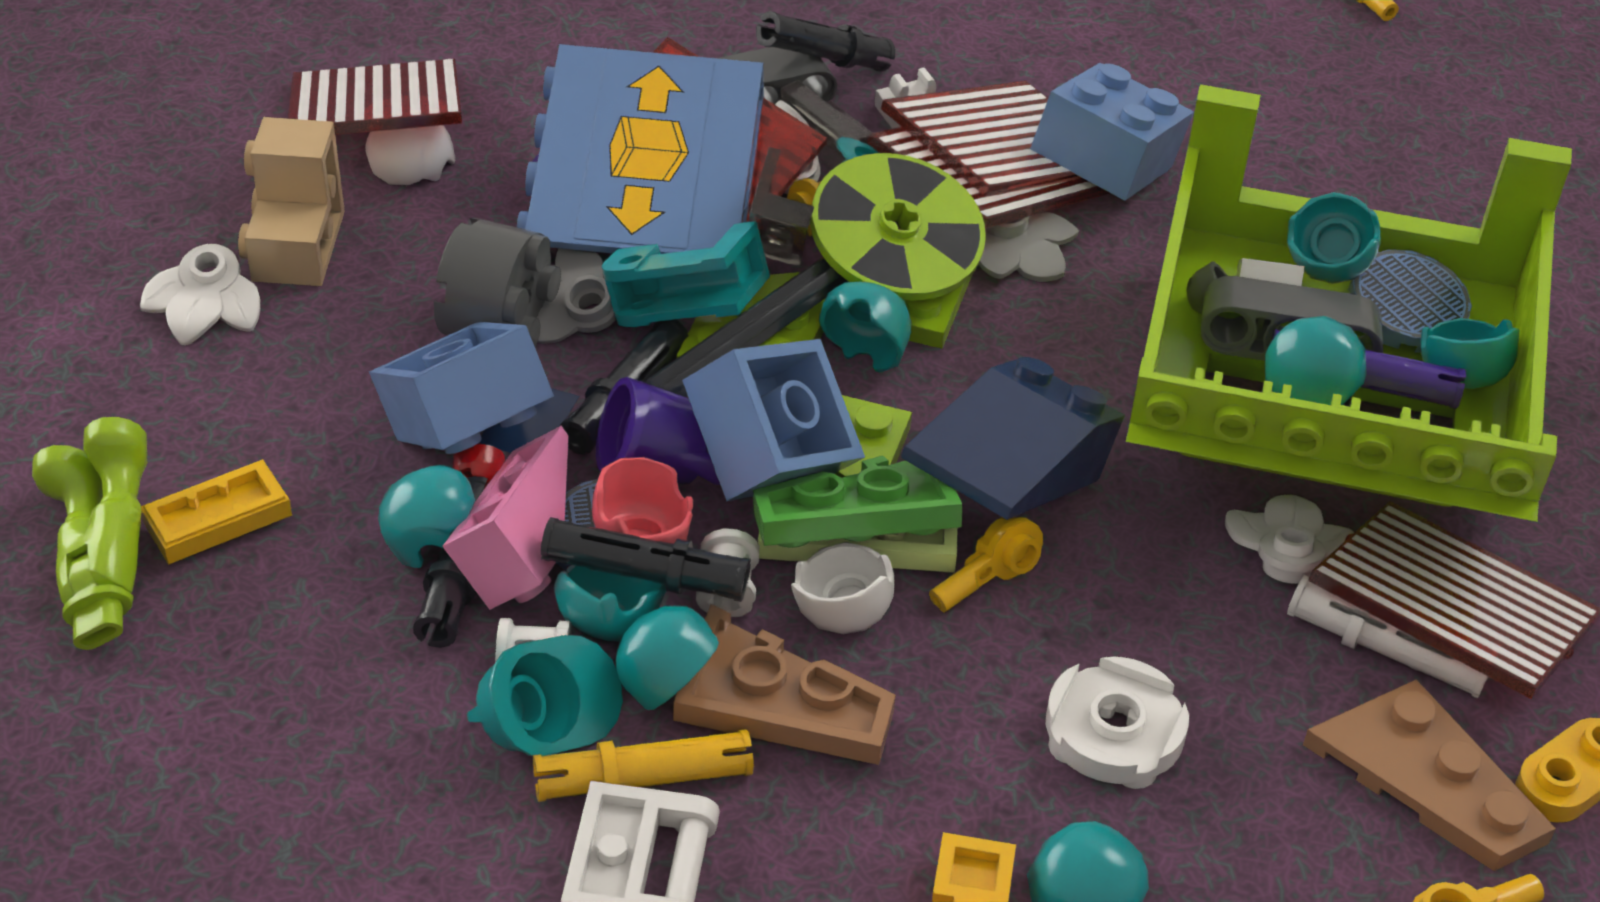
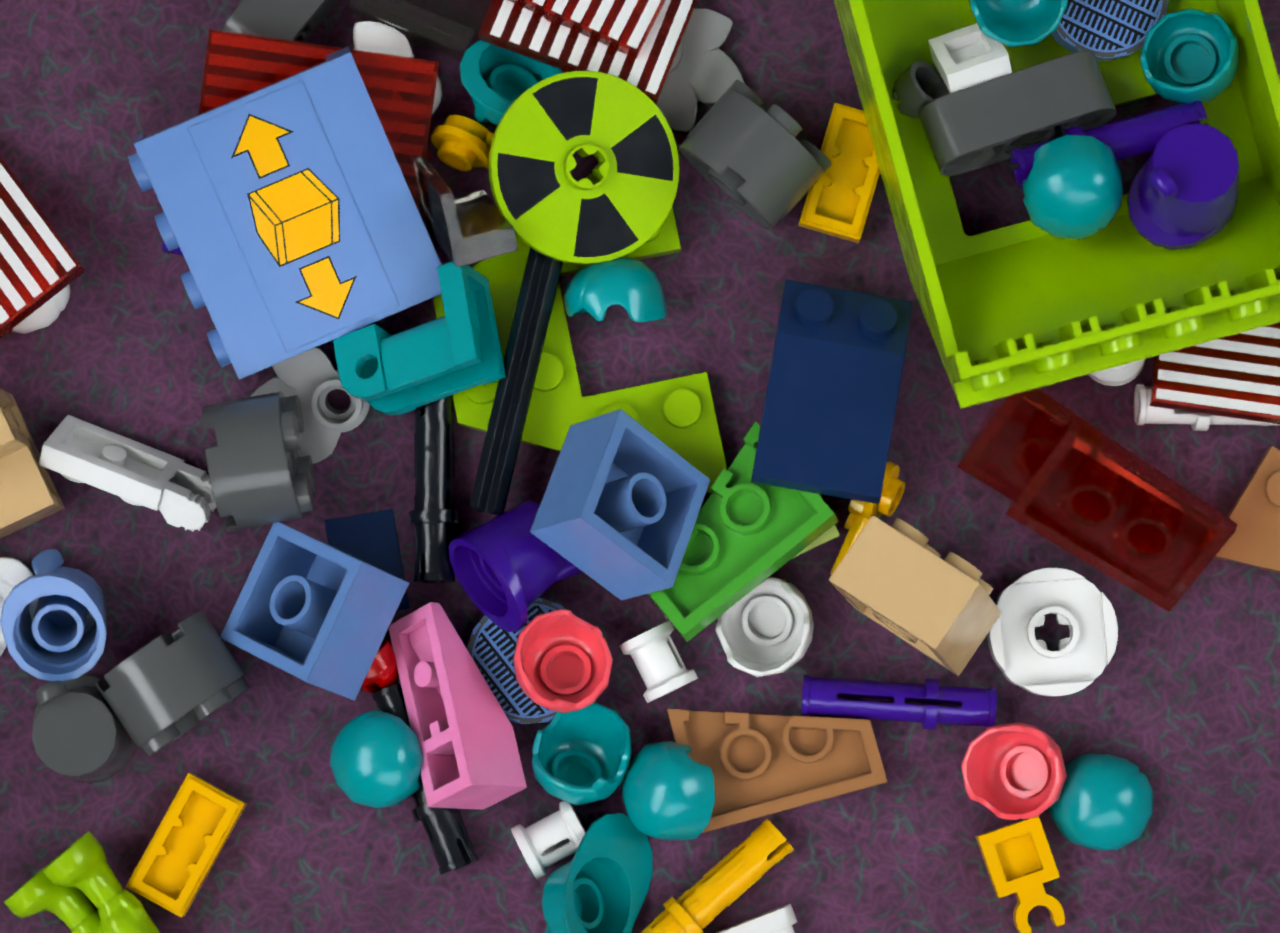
camera: 25 degrees left, 40 degrees up
black pin [541,517,751,602] -> none
none -> medium blue hat [0,549,107,681]
none -> dark grey hat [32,675,136,784]
none -> white hinge [38,415,217,532]
none -> dark grey brick [94,611,250,756]
none -> dark grey brick [678,80,832,231]
none -> yellow plate [798,103,880,244]
none -> dark purple pin [801,675,997,730]
none -> tan brick [828,515,1002,677]
none -> clear red slope [957,388,1237,612]
none -> coral hair [961,722,1067,820]
none -> dark purple hat [1127,123,1239,250]

